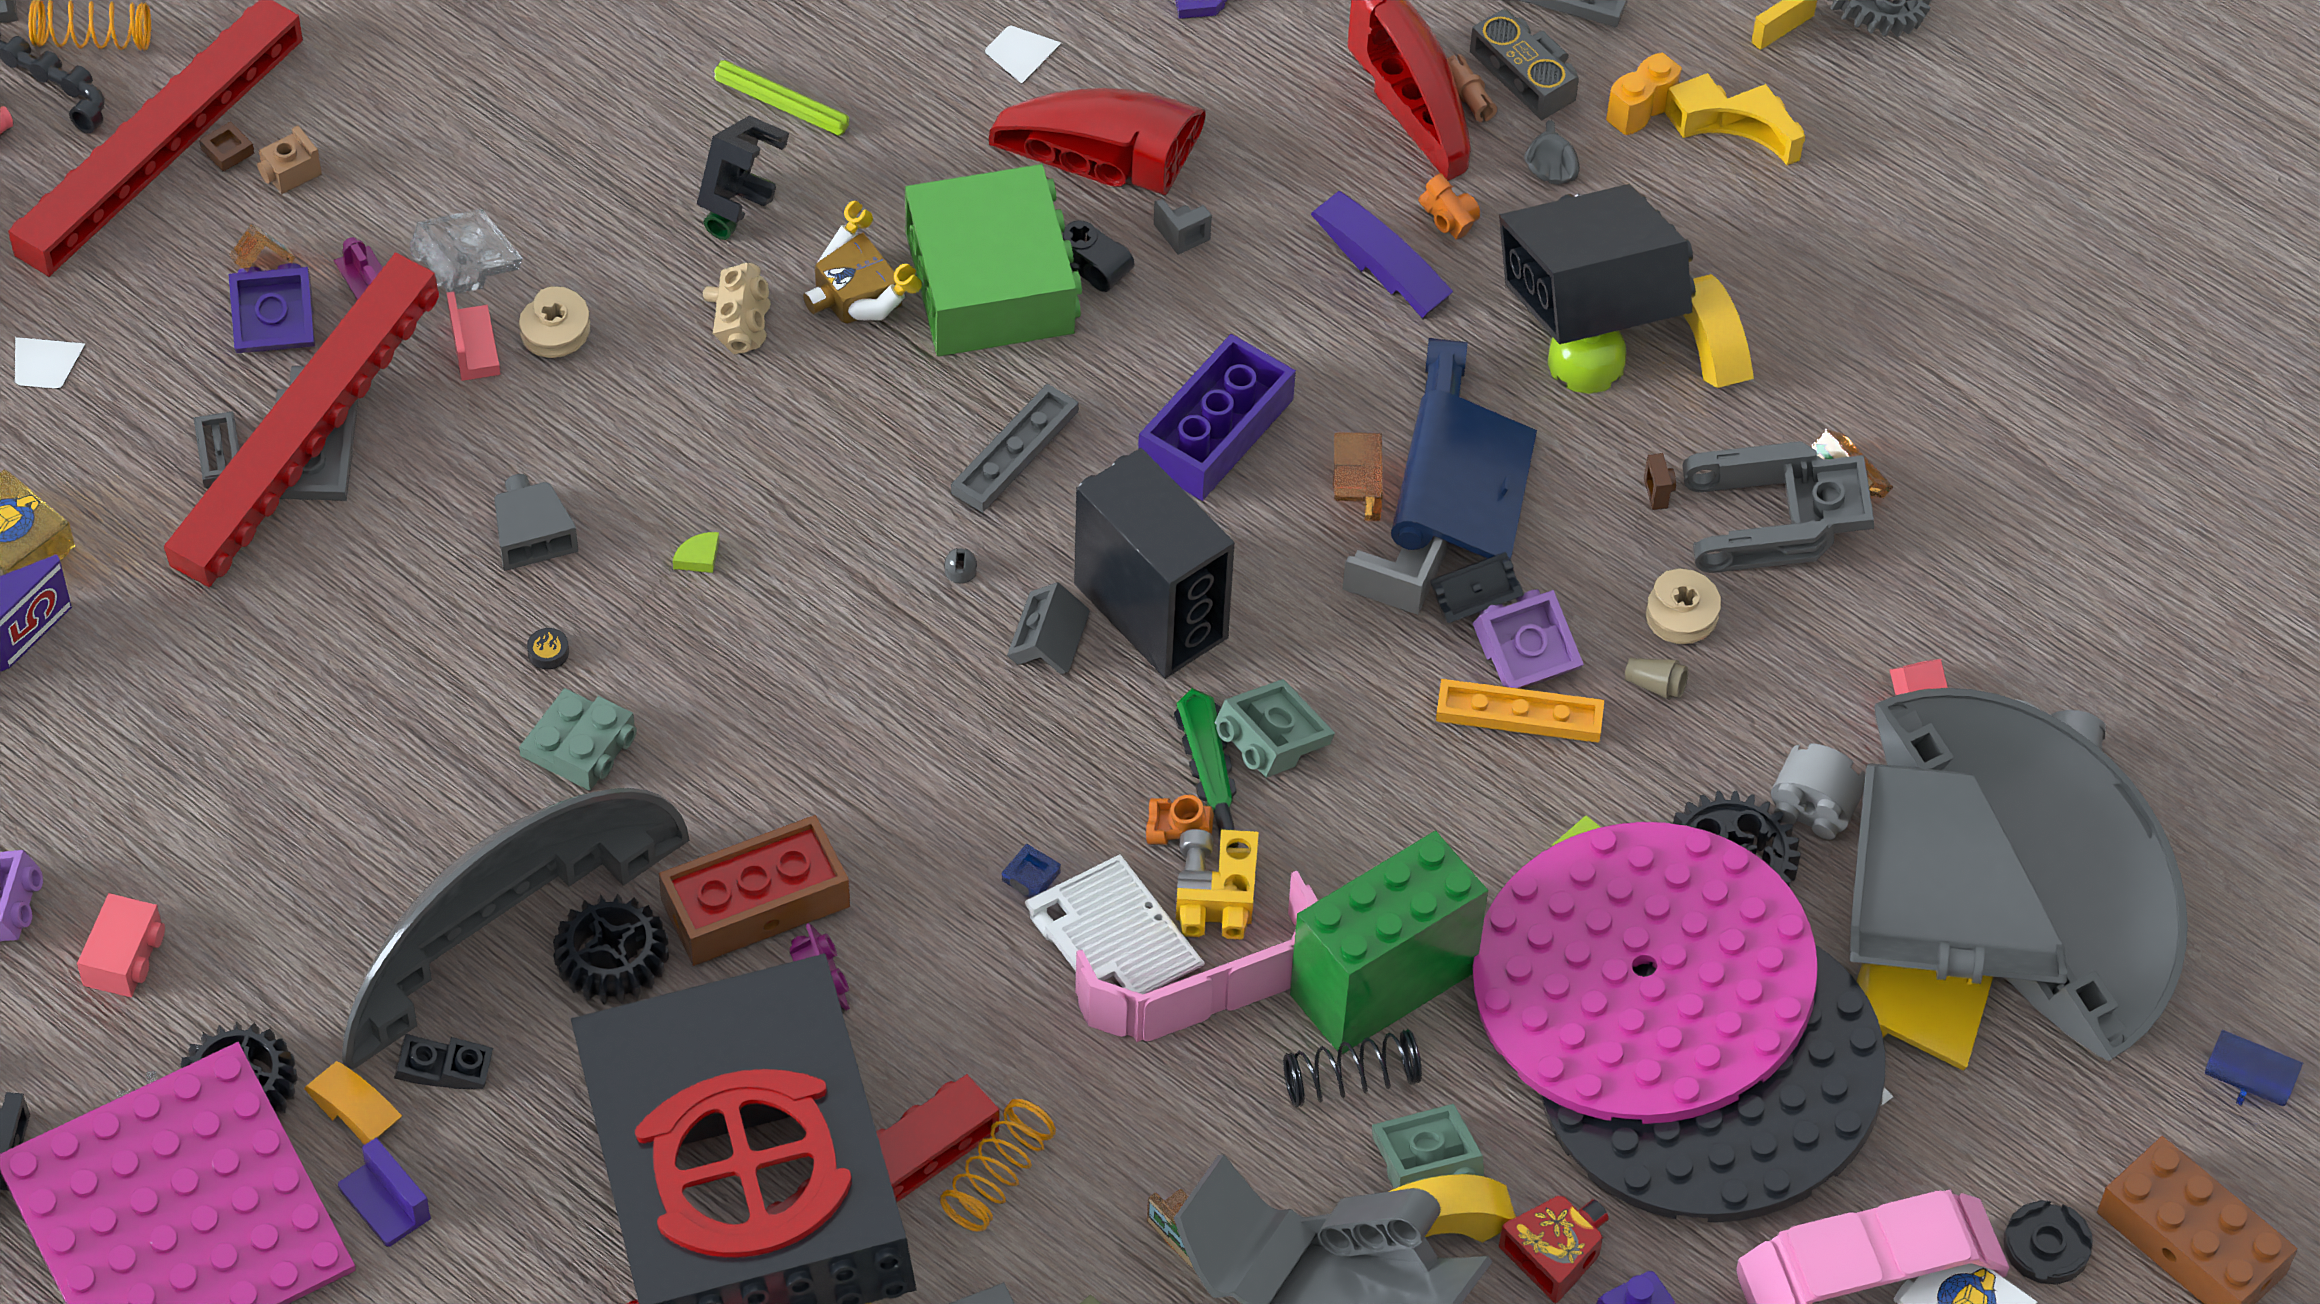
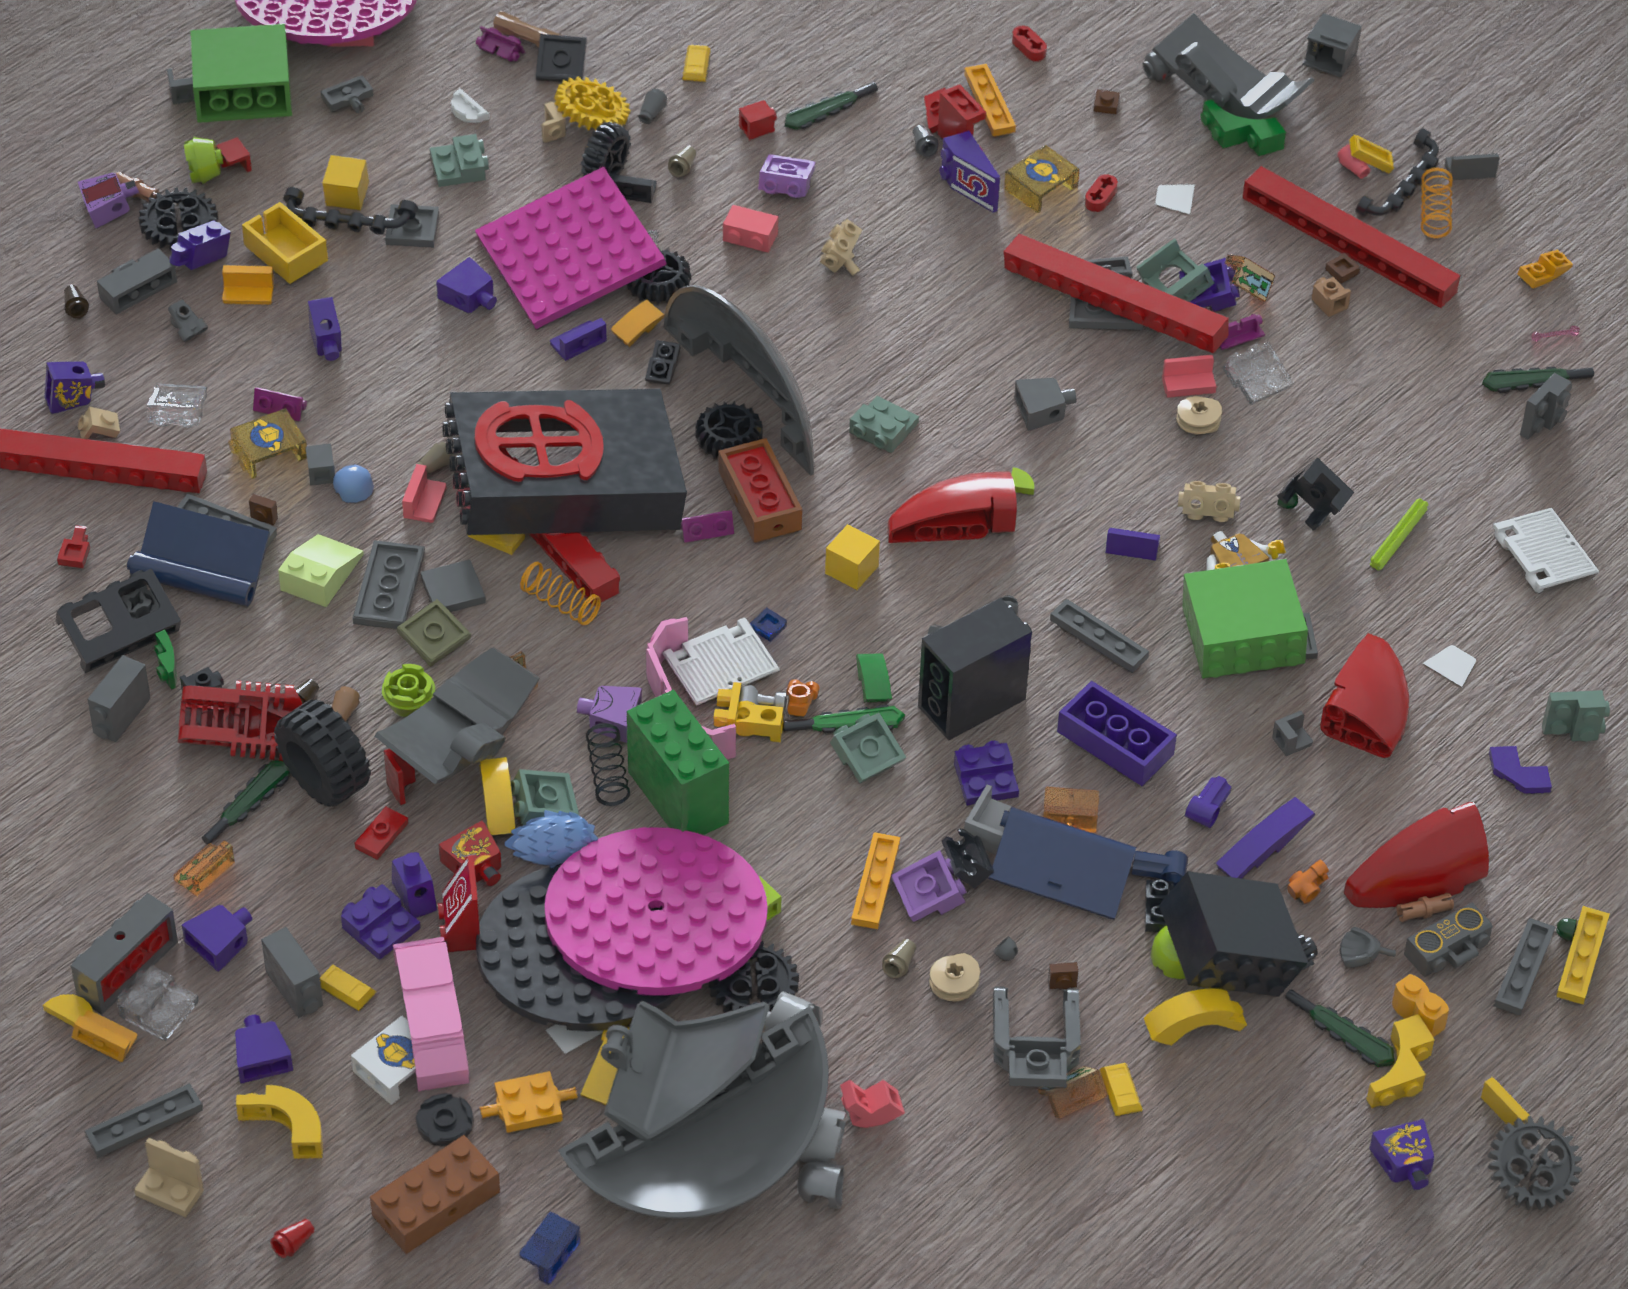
camera: 95 degrees right, 5 degrees down
black tile [527,628,569,670] -> none
black piece [1063,220,1135,292] -> none
none -> red slope [438,855,480,953]
none -> light orange plate [480,1071,577,1133]
none -> medium blue head [504,810,598,868]
none -> medium lavender torso [577,686,642,743]
none -> tan brick [820,219,862,276]
none -> yellow head [825,524,880,590]
none -> green slope [856,653,892,703]
none -> red panel [887,471,1017,543]
none -> dark purple plate [954,740,1019,806]
none -> dark grey hinge [993,936,1018,961]
none -> red beam [1085,174,1118,212]
none -> yellow tile [1099,1063,1143,1116]
none -> dark purple panel [1105,527,1160,561]
none -> sand green panel [1136,238,1214,302]
none -> black slope [1145,880,1174,932]
none -> dark purple piece [1185,776,1232,828]
none -> dark green sword [1285,989,1394,1067]
none -> dark purple torso [1369,1119,1434,1190]

